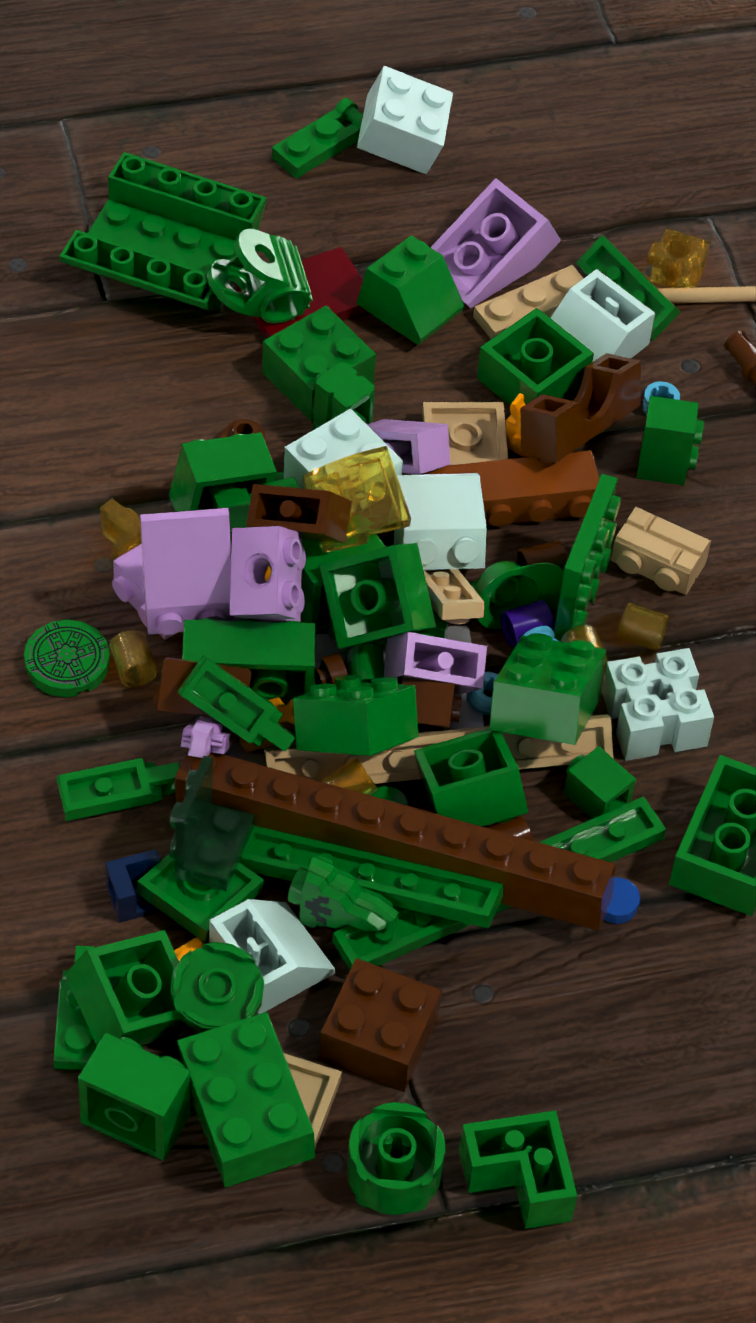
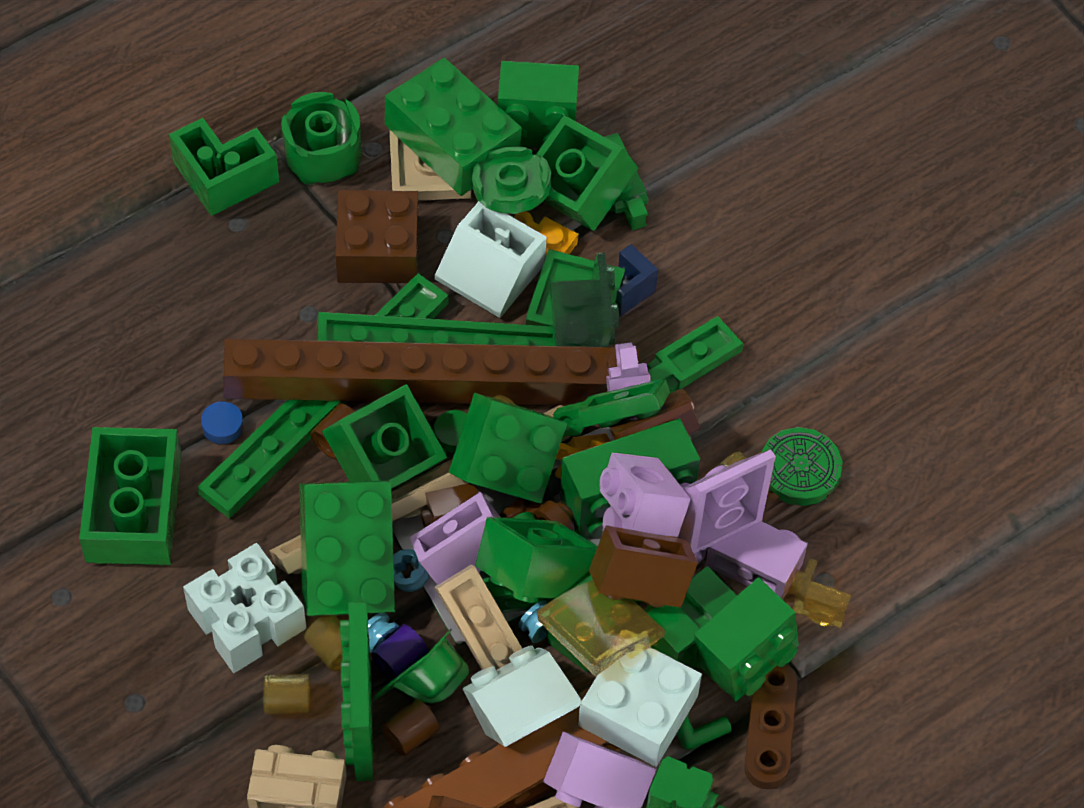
camera: 160 degrees right, 5 degrees up
green rock [288,855,398,931] -> none
green brick [564,746,636,819] -> none

